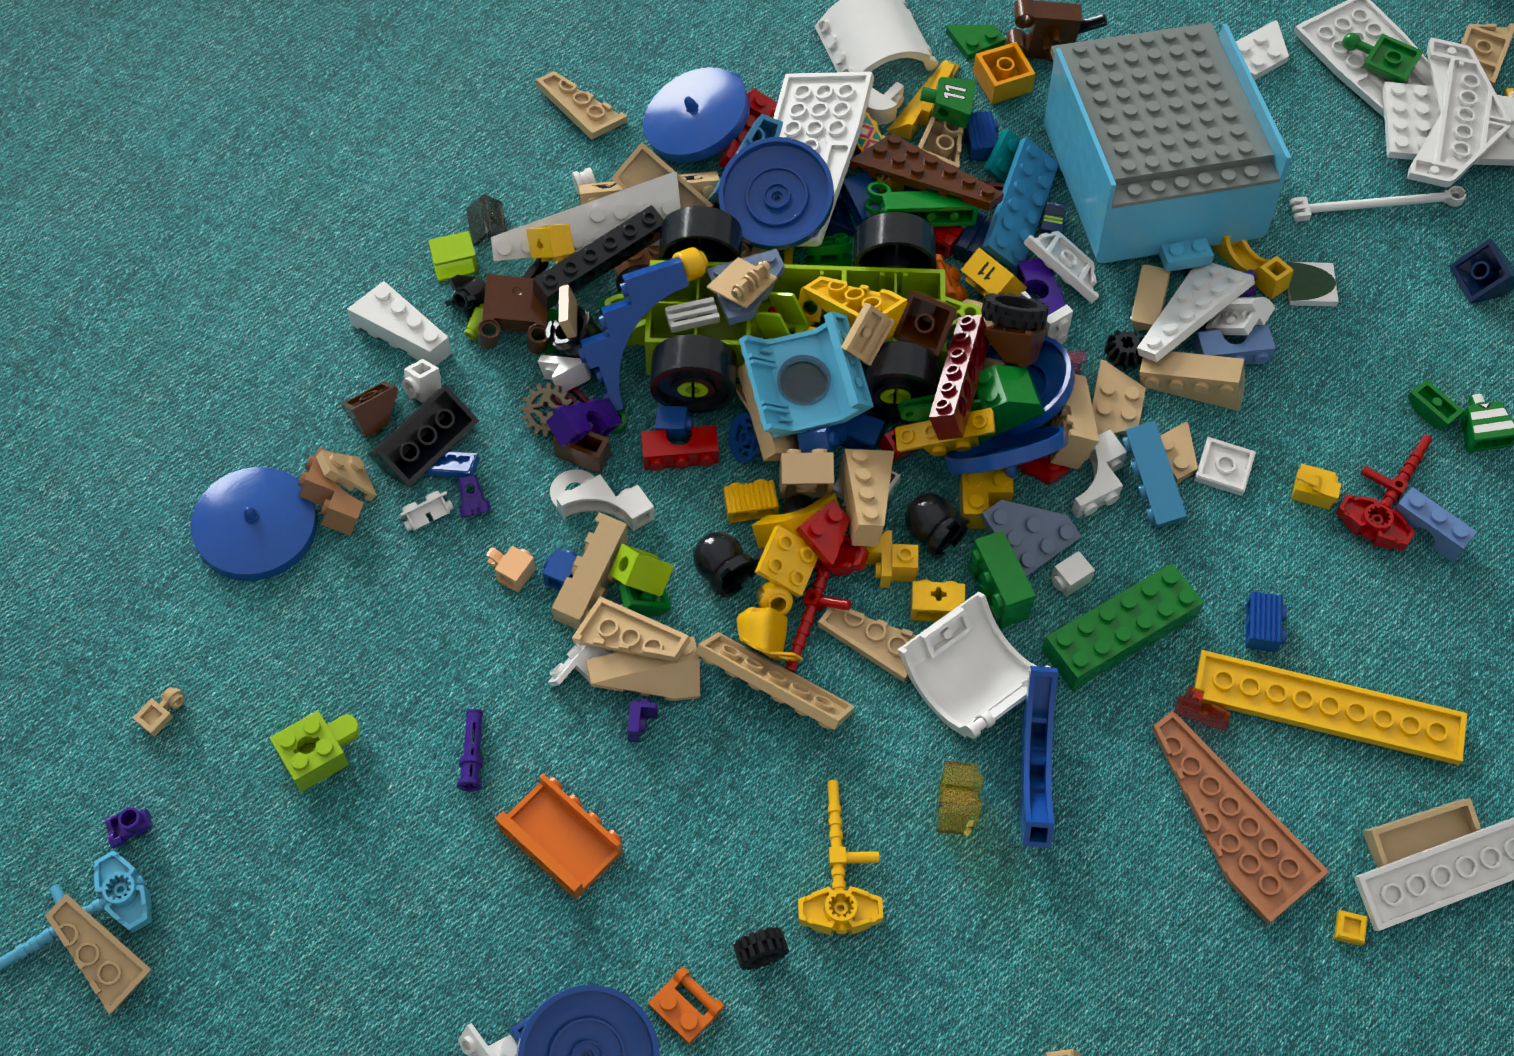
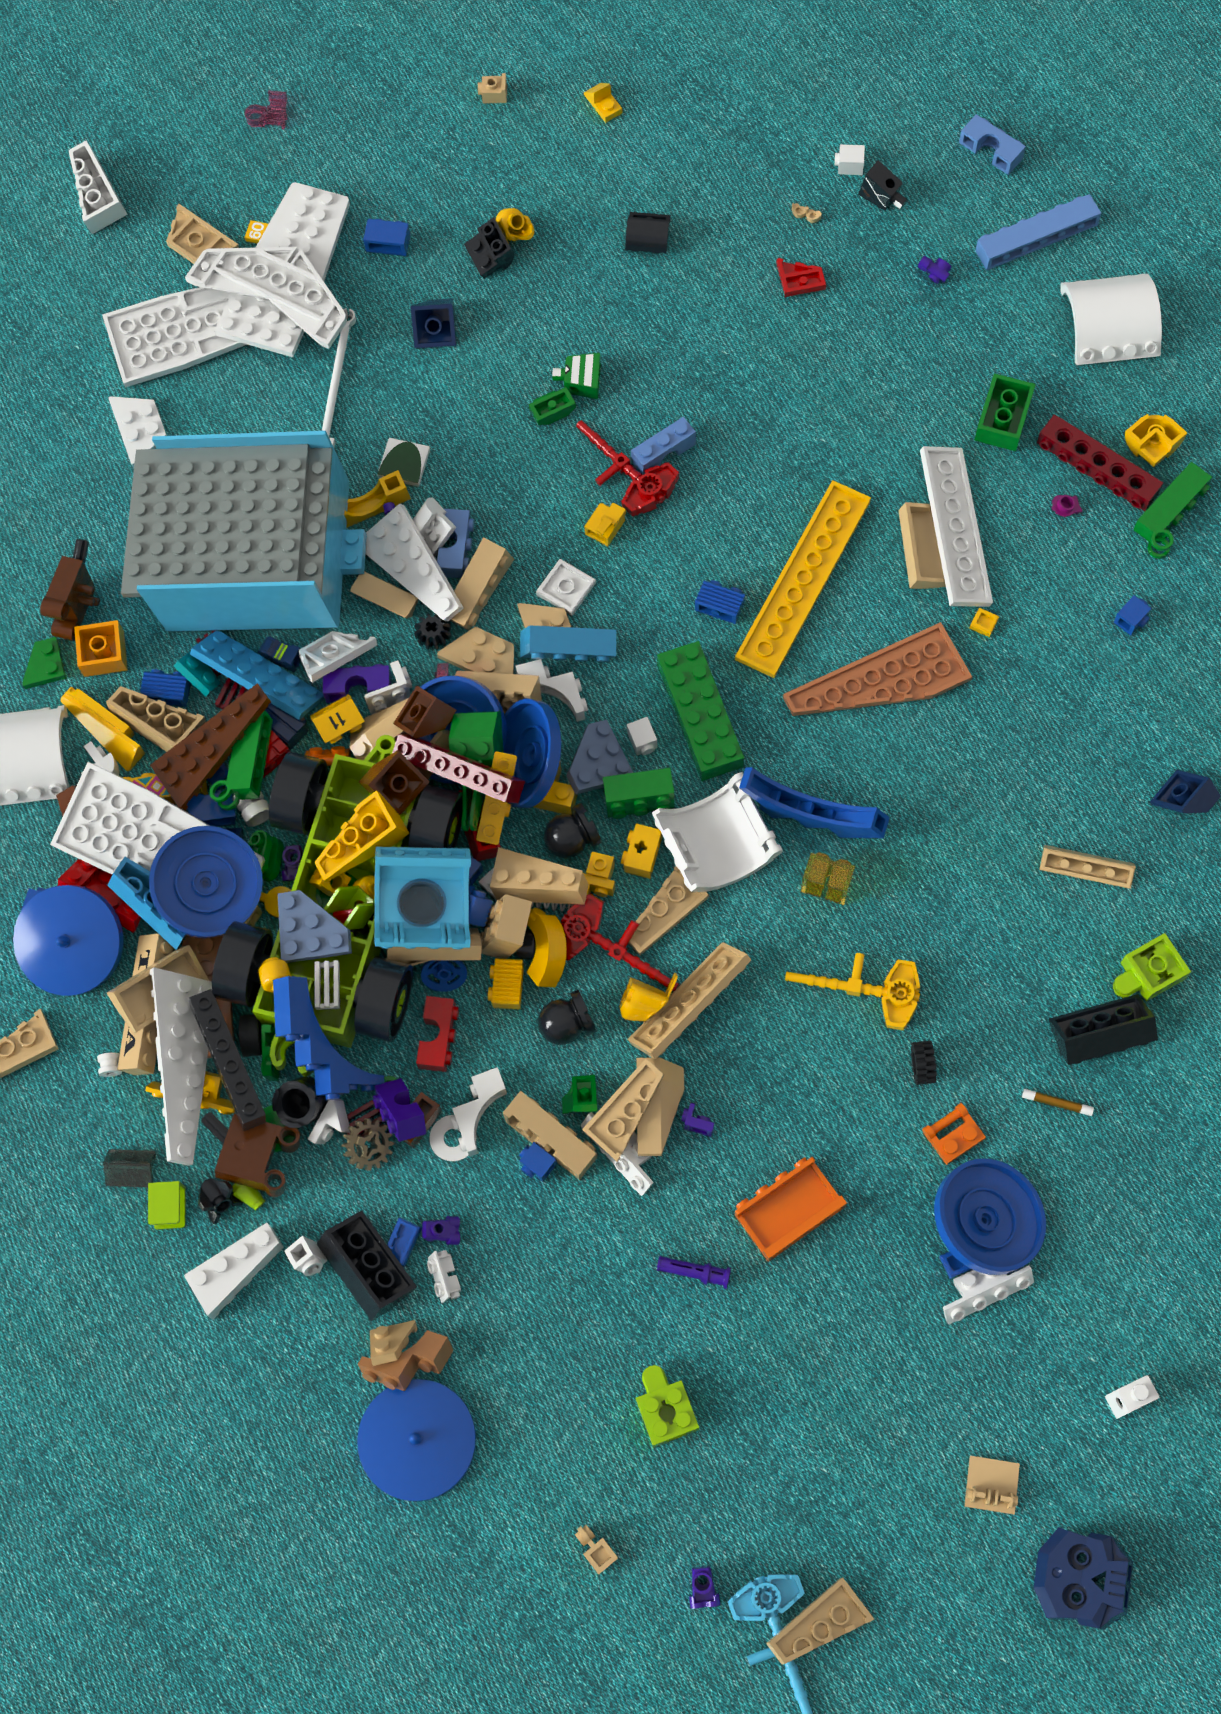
camera: 70 degrees left, 10 degrees up
reddish brown slope [341,381,398,437] -> none
light nougat brick [486,546,536,593] -> none
yellow brick [526,224,575,262] -> none
tan tile [559,285,577,339] -> none
lime piece [609,544,674,596] -> none
blue brick [655,406,694,440] -> none
tan hinge [707,257,777,309] -> none
yellow plate [754,525,818,597] -> none
yellow head [756,581,793,616] -> none
red wing [795,499,850,568] -> none
tan plate [840,302,895,366] -> none
green torso [920,77,976,129] -> none
black tyre [981,293,1049,330] -> none
clear red hinge [1174,686,1231,732] -> none
green plate [1342,33,1423,83] -> none

